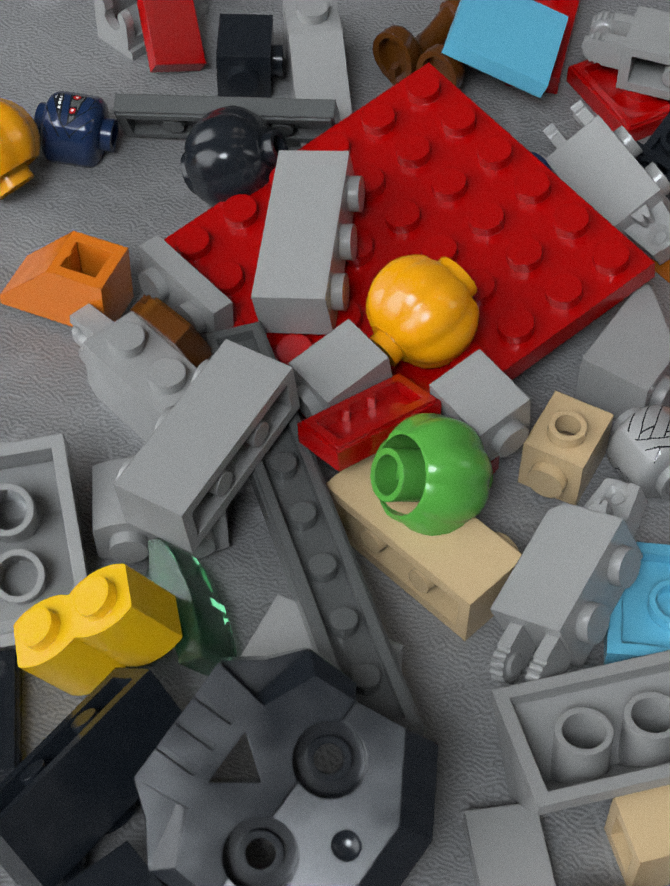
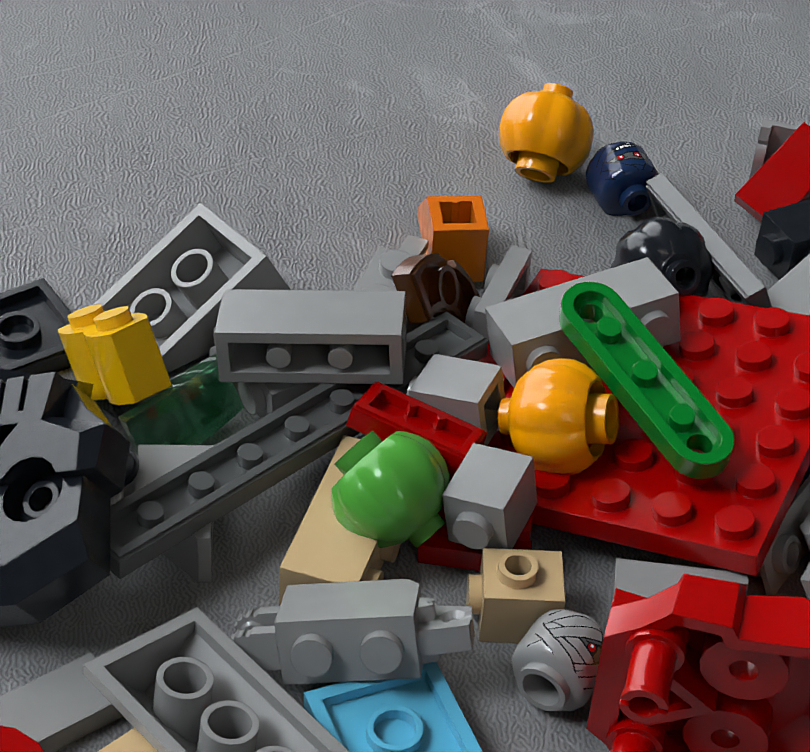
camera: 60 degrees right, 10 degrees down
none -> green plate [559,282,734,479]

